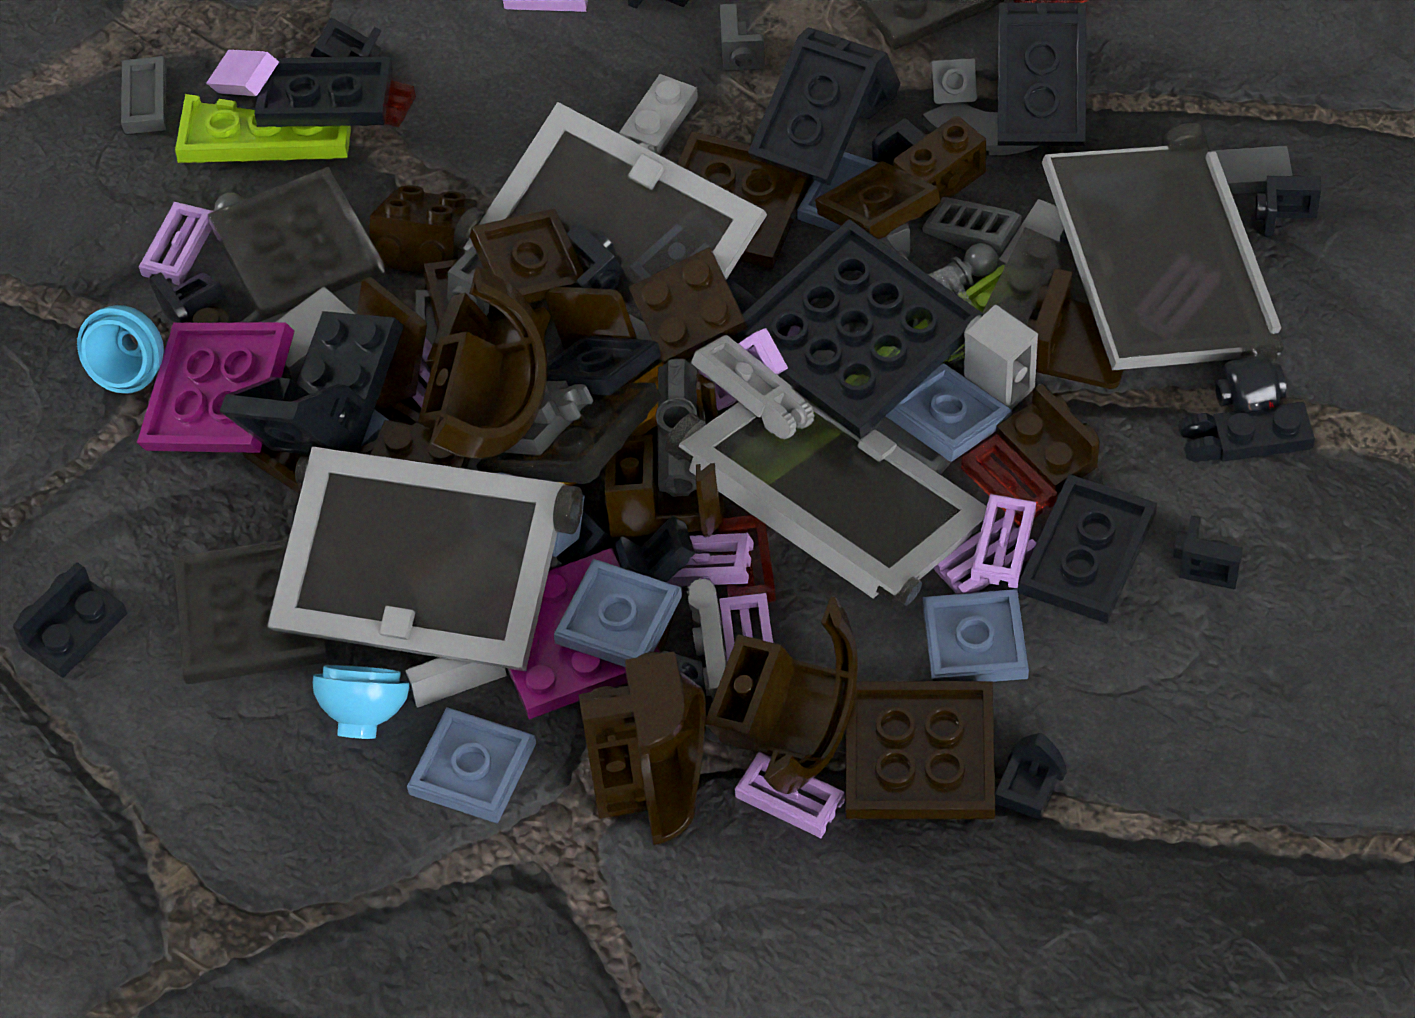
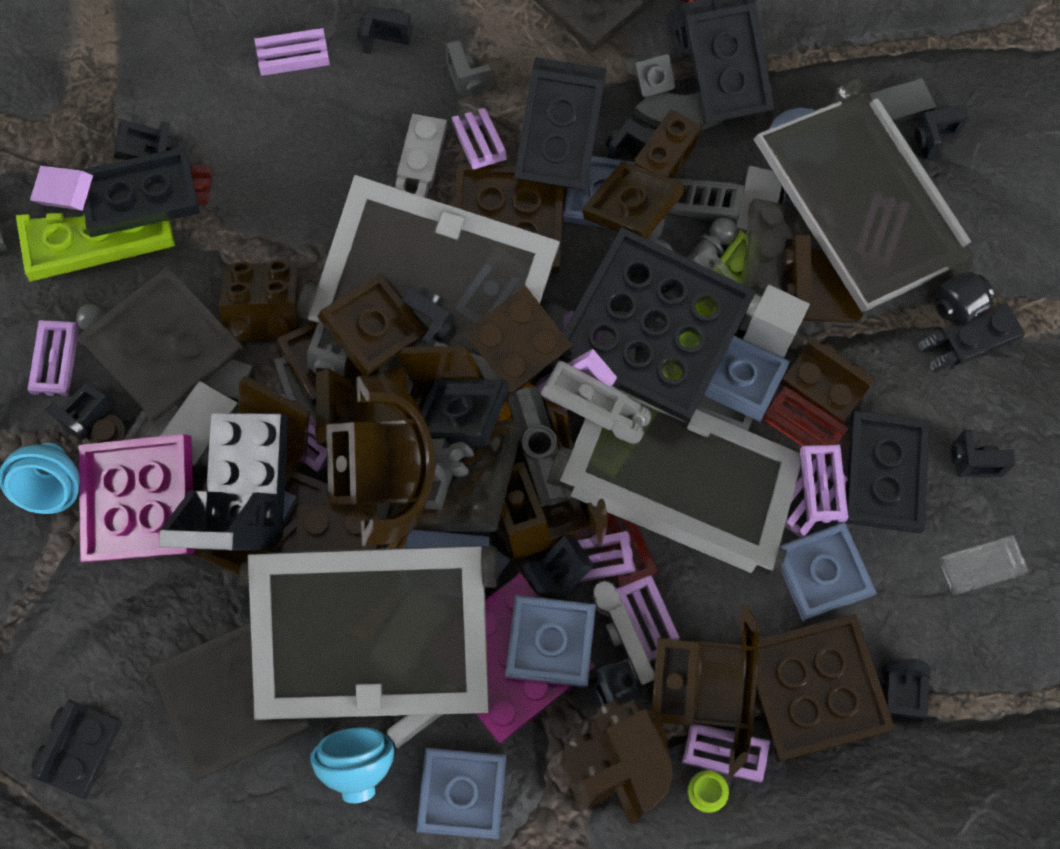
camera: 25 degrees left, 15 degrees up
none -> lavender tile [451,108,507,169]
none -> lime plate [687,770,729,813]
none -> clear tile [939,535,1029,596]

